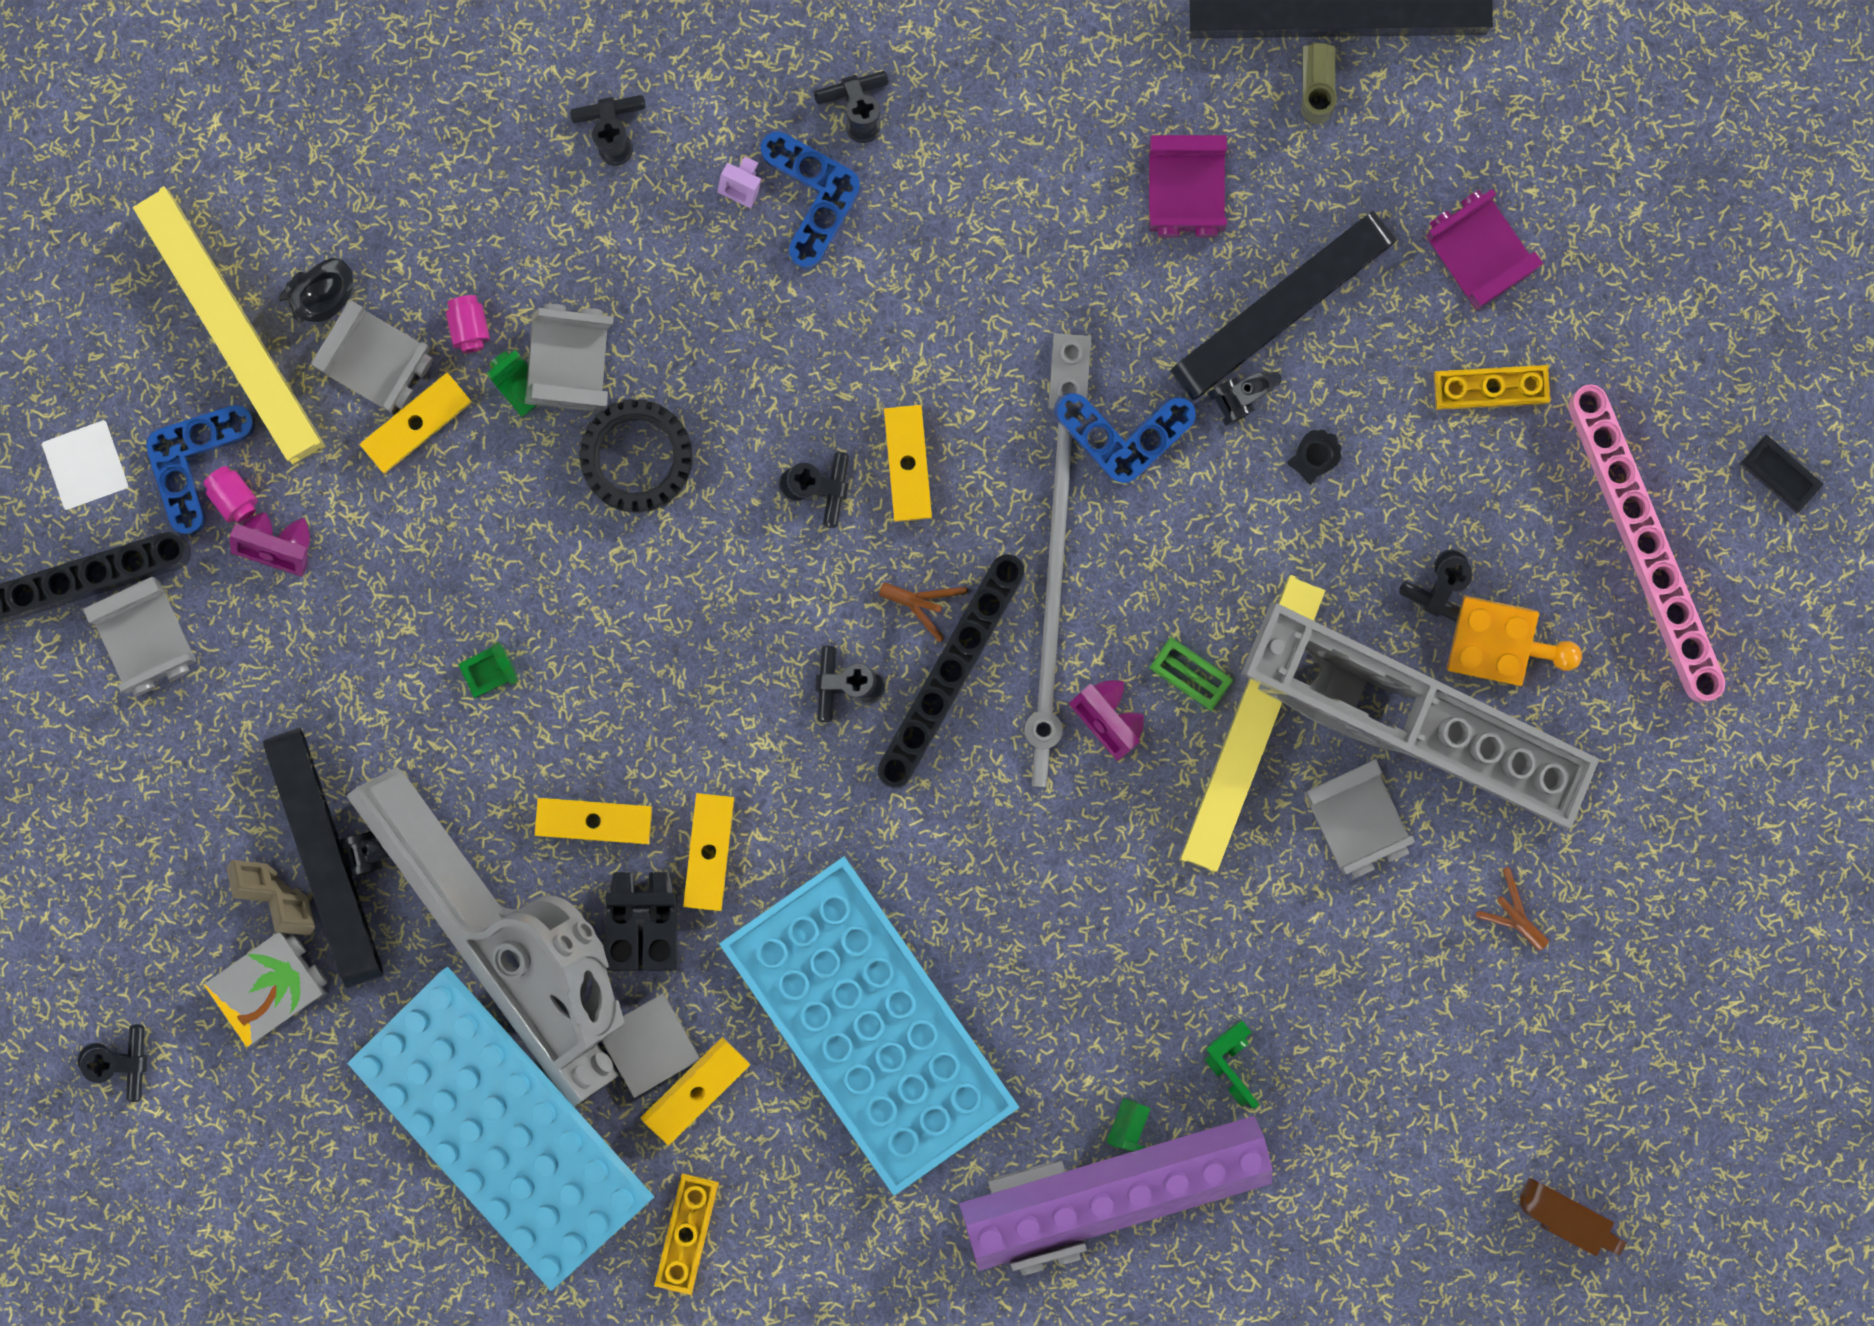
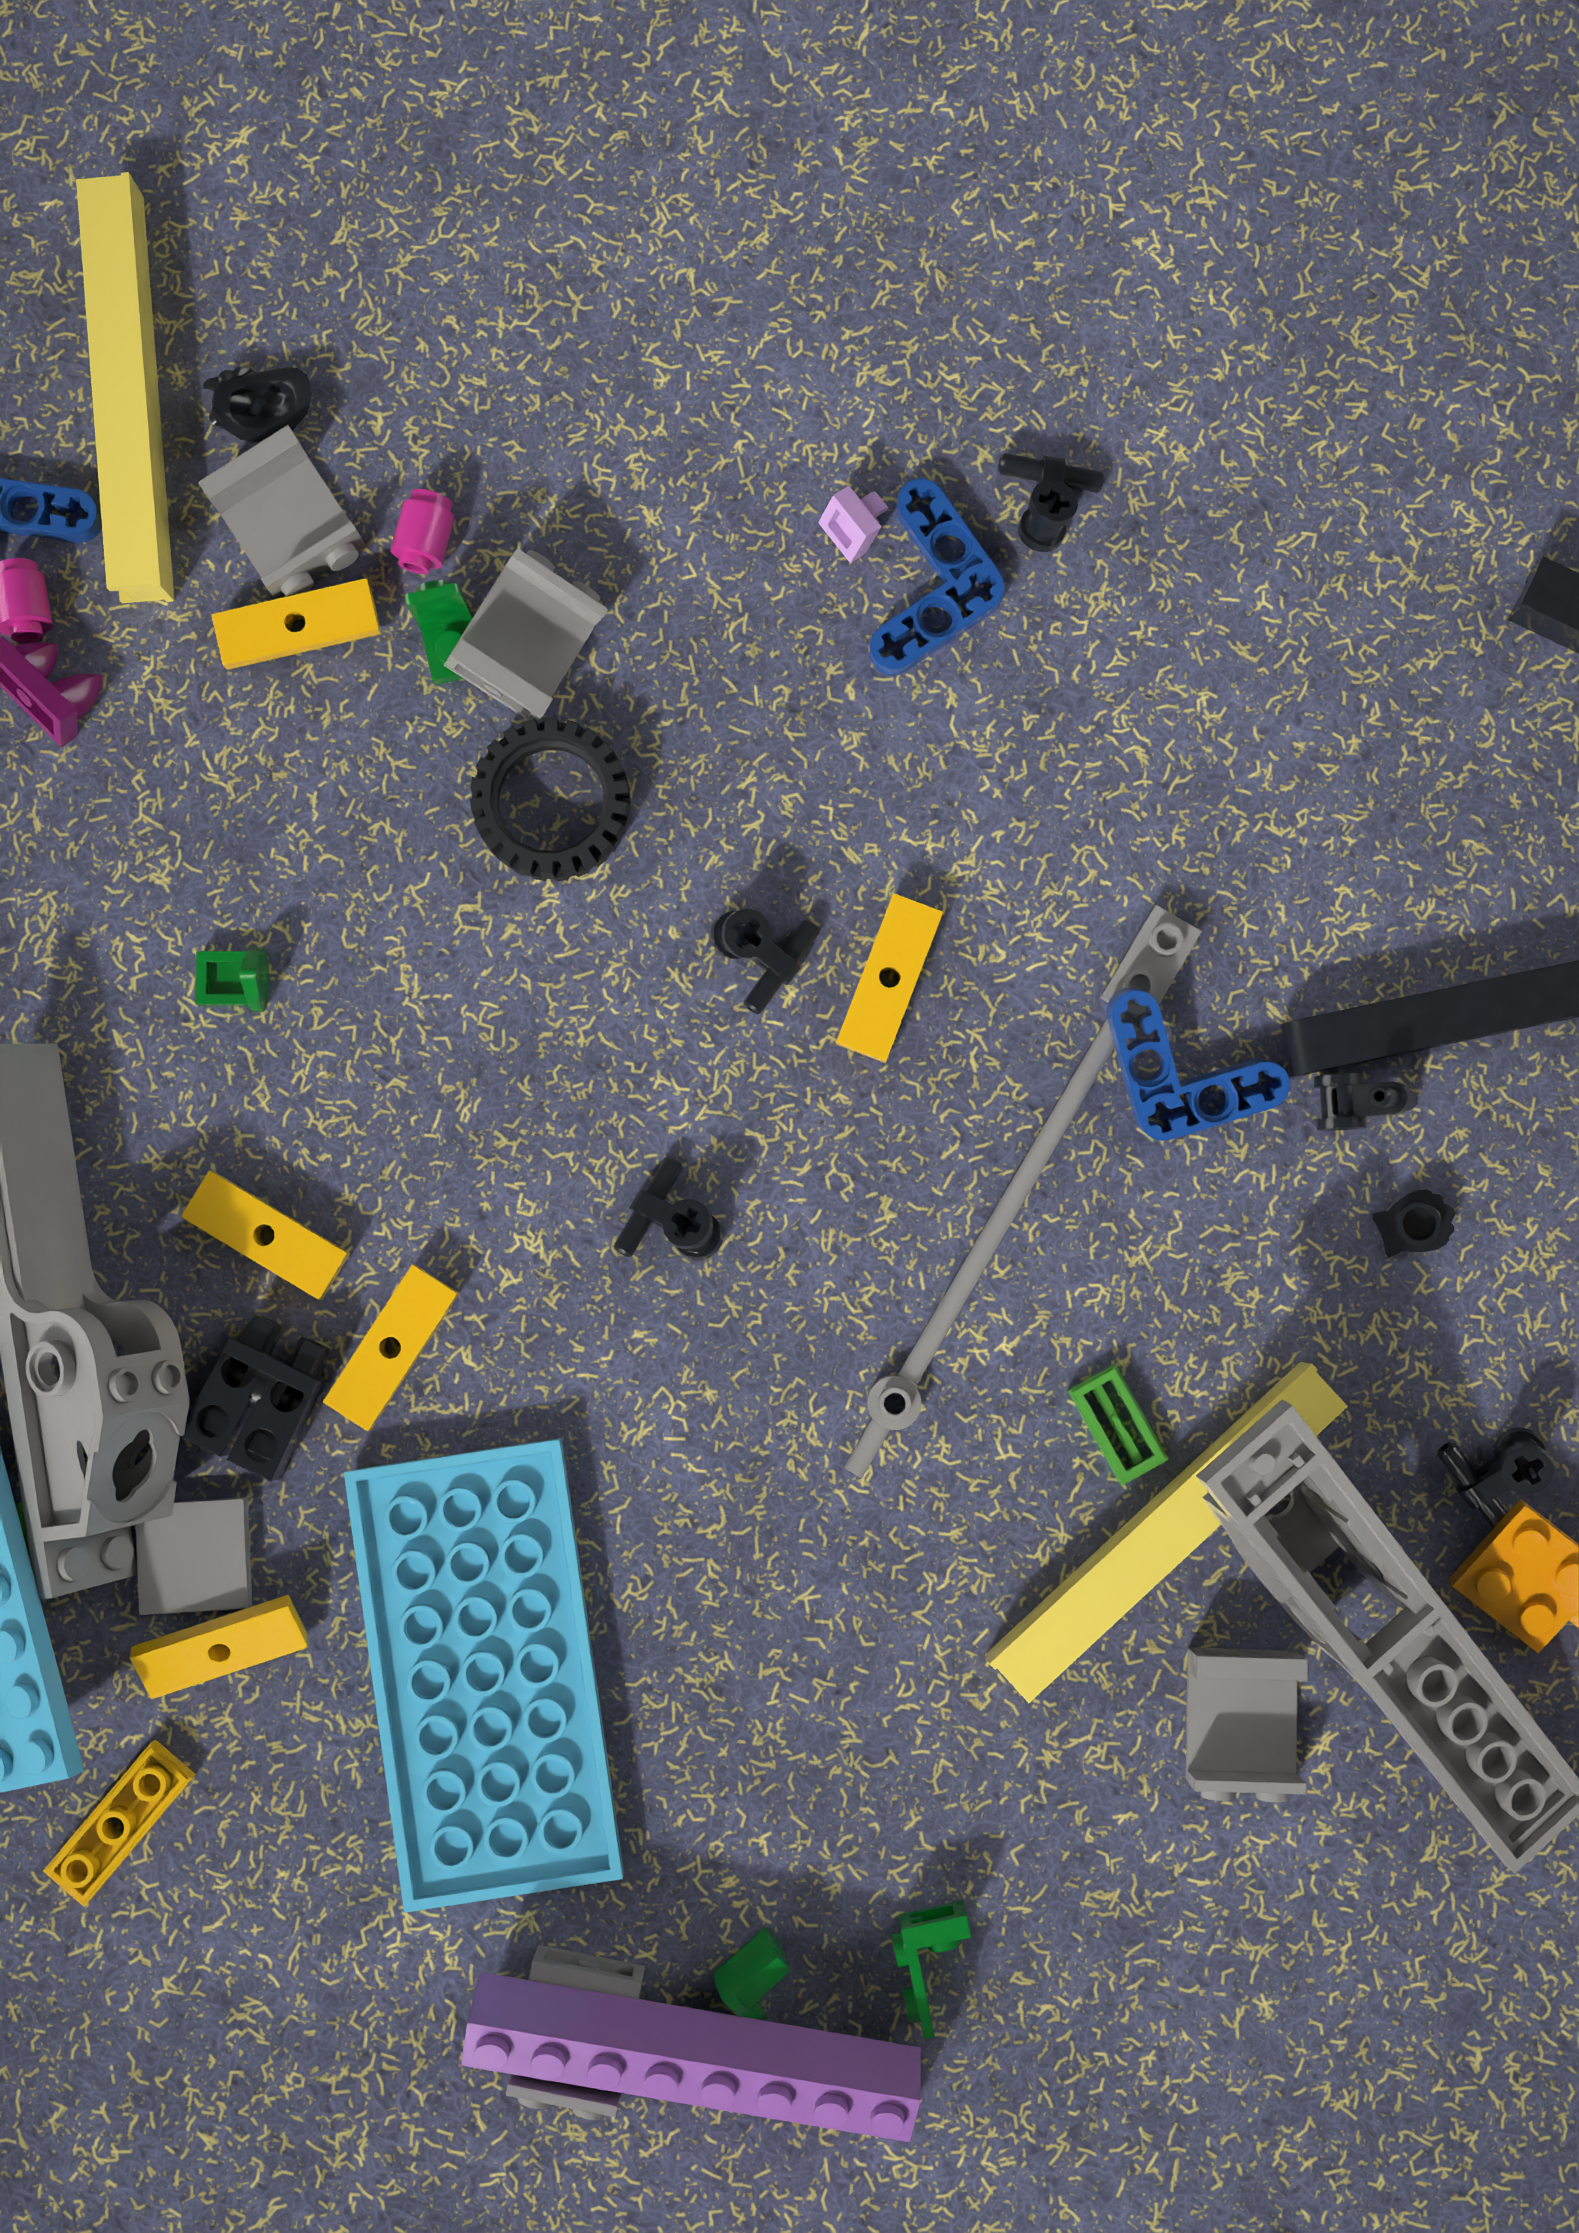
camera: 25 degrees right, 0 degrees up
black piece [570,95,646,166] -> none
black beam [878,554,1024,789] -> none
dark orange plant [879,582,968,642] -> none
magenta tile [1068,680,1144,762] -> none
magenta panel [1149,135,1227,238] -> none
dark orange plant [1475,867,1549,951] -> none

